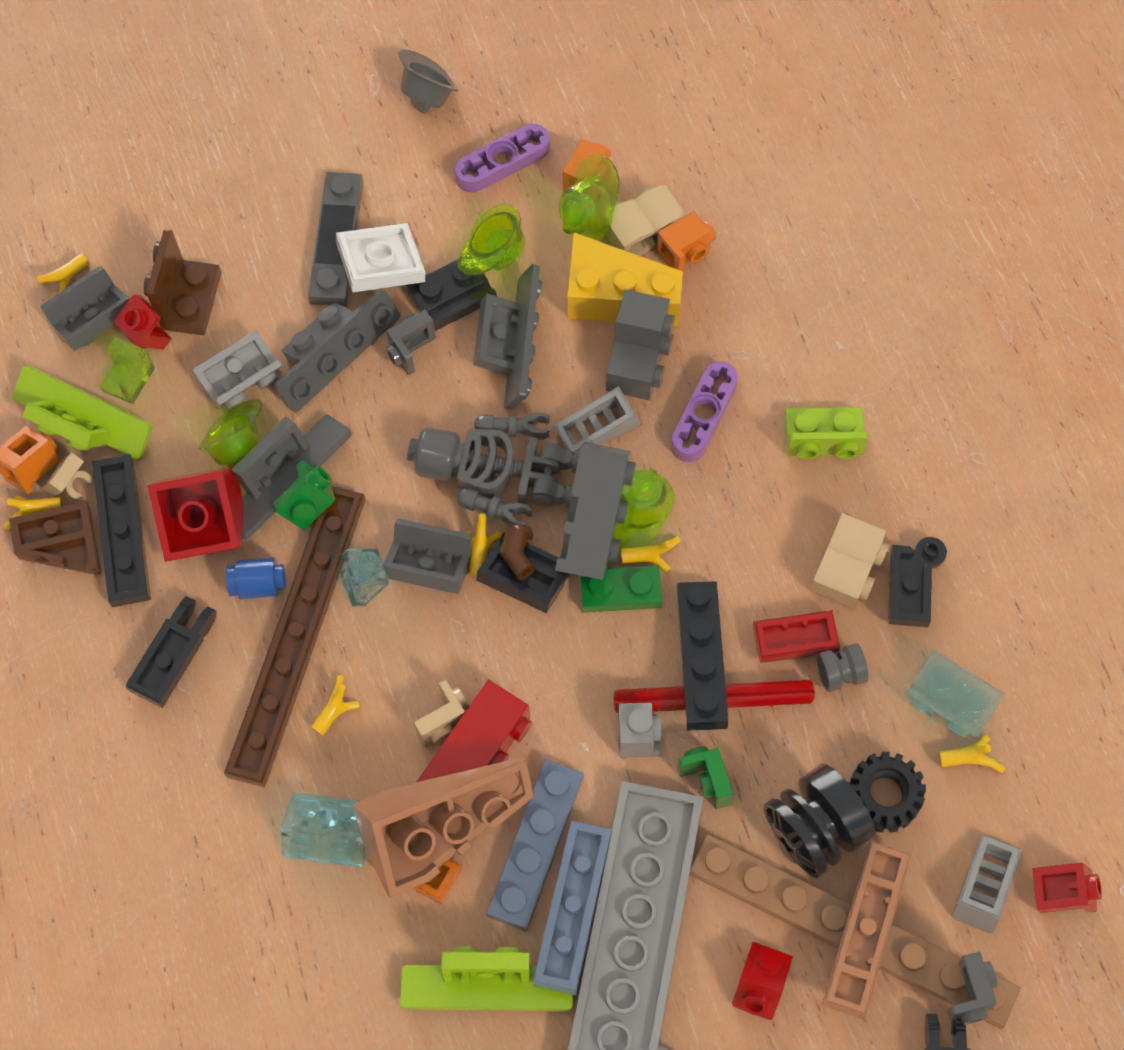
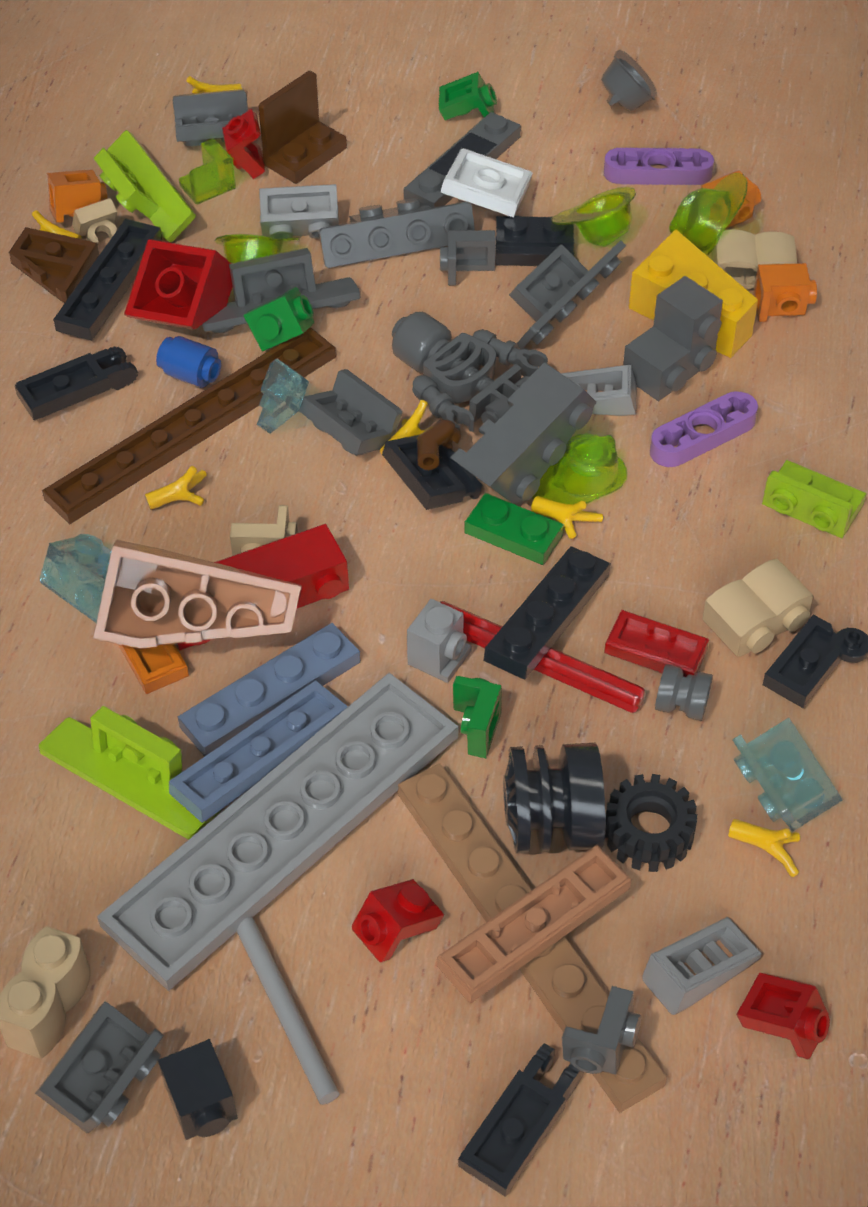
camera: 30 degrees right, 15 degrees down
none -> green bracket [439,72,497,120]

